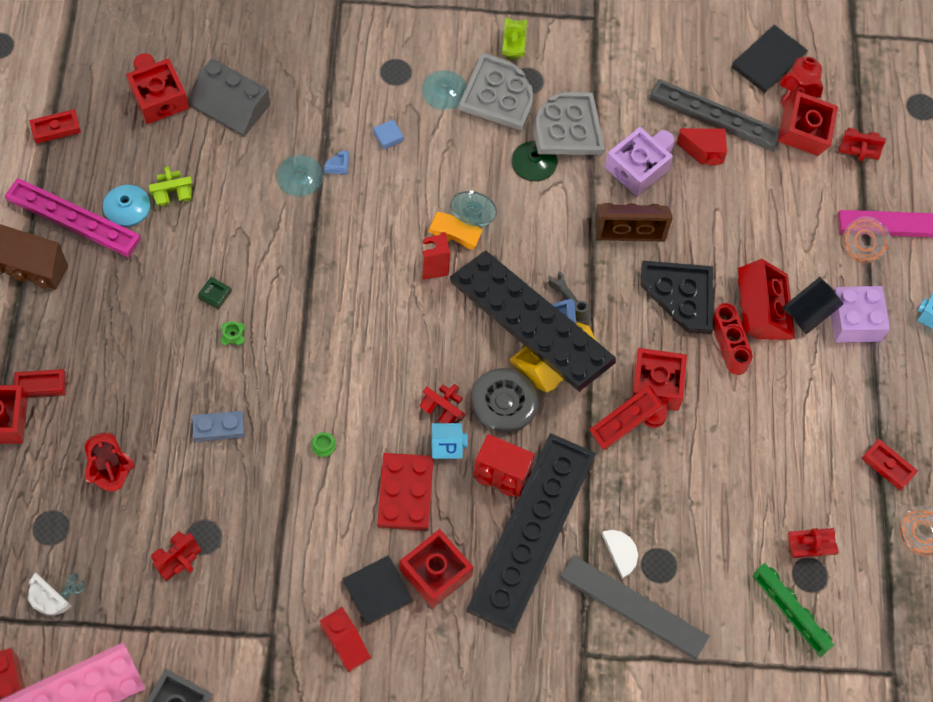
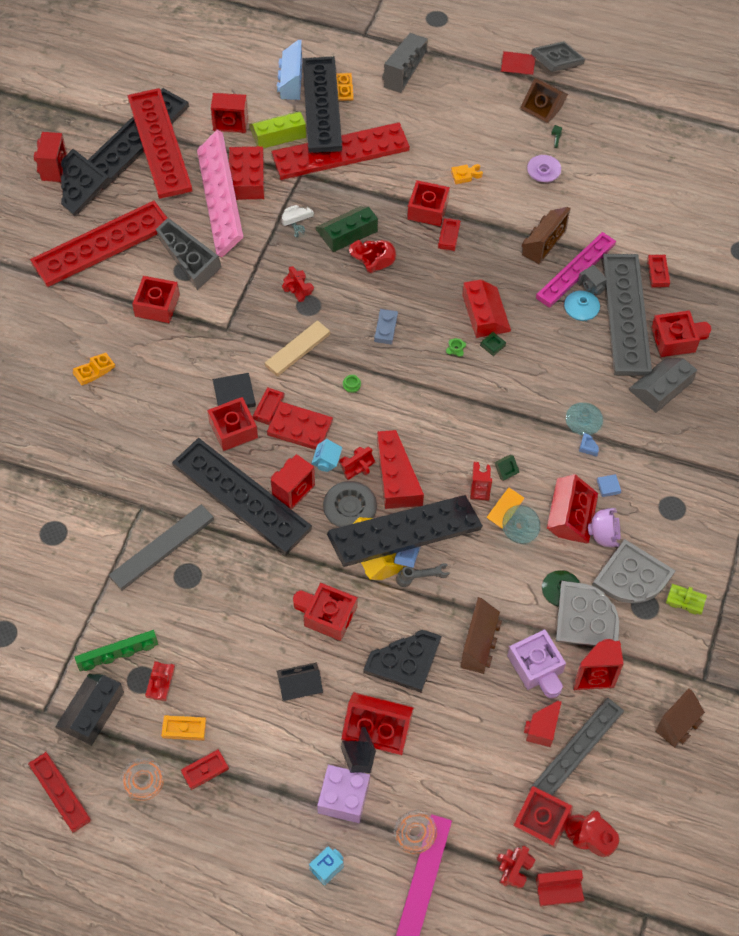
camera: 110 degrees right, 5 degrees down
lime hips [149,166,193,207] -> none
red slope [319,607,371,673] -> none
clear light blue dish [422,70,467,110] -> none
red plate [589,385,664,450] -> none
white tile [602,530,638,580] -> none
red beam [713,303,753,375] -> none
black tile [731,24,808,93] -> none
none -> black slope [55,674,124,746]
none -> light orange plate [161,715,207,741]
none -> red tile [252,387,285,425]
none -> tan tile [265,320,330,377]
none -> black panel [276,662,323,701]
none -> dark green slope [315,206,378,253]
none -> red wedge [377,430,424,509]
none -> red slope [463,280,511,338]
none -> dark green plate [494,454,520,481]
none -> red panel [536,869,584,906]
none -> red slope [547,474,599,544]
none -> red slope [573,639,624,690]
none -> dark grey brick [577,265,607,295]
none -> lavender cylinder [588,508,621,547]
none -> dark grey plate [602,254,652,376]
none -> reddish brown slope [655,688,705,748]

